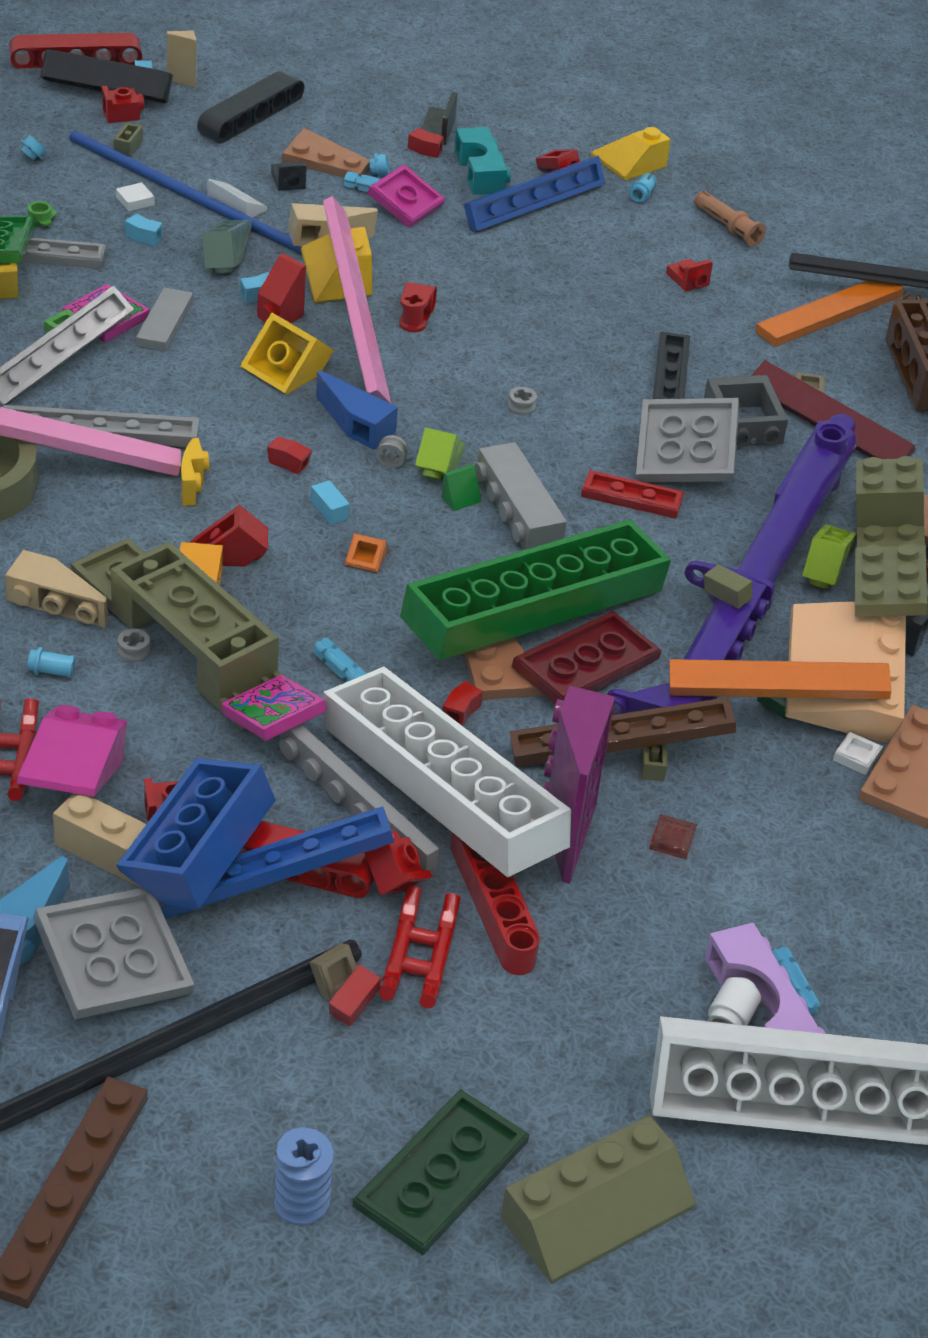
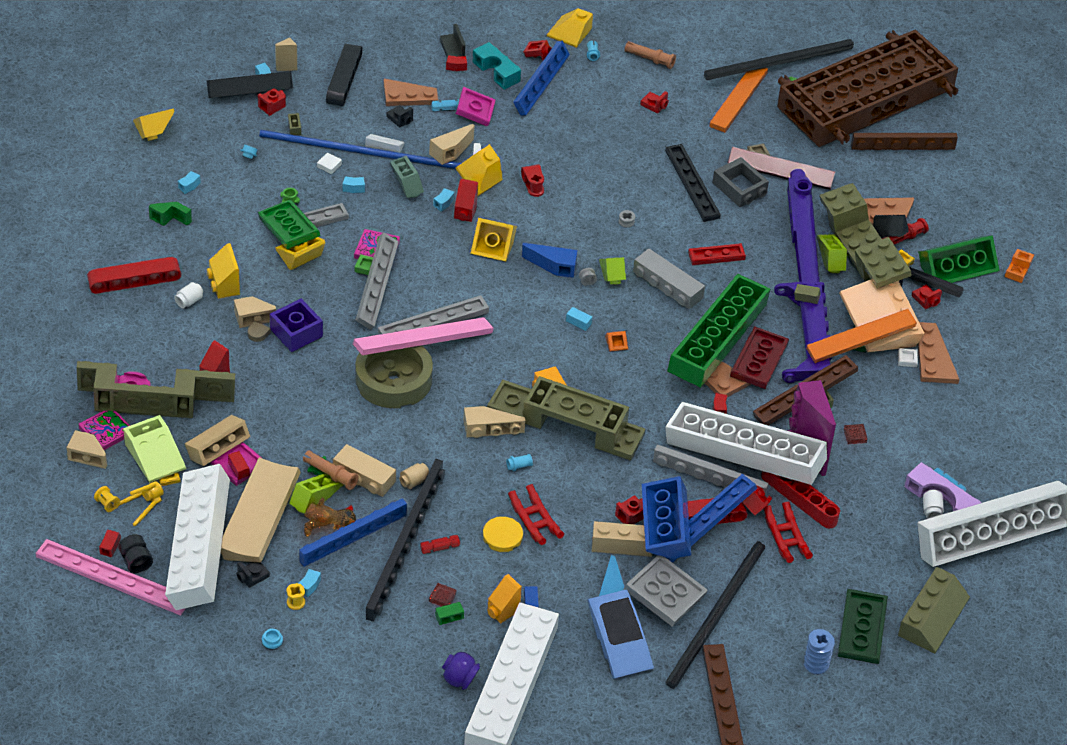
camera: 25 degrees left, 5 degrees up
red beam [9,33,142,69] -> none
dark pink slope [17,705,127,797] -> none
light grey bush [118,628,150,662] -> none
light grey tile [136,287,193,352] -> none
yellow slope [181,438,210,506] -> none
red slope [190,504,268,567] -> none
dark pink tile [221,675,326,741] -> none
red piece [267,436,312,474] -> none
dark tan tile [309,943,357,1000] -> none
medium azure axle [314,638,367,683] -> none
bright pink tile [323,196,391,403] -> none
red piece [329,964,381,1026] -> none
medium azure plate [370,153,390,179] -> none
green slope [442,464,481,511] -> none
light grey plate [636,398,739,482] -> none

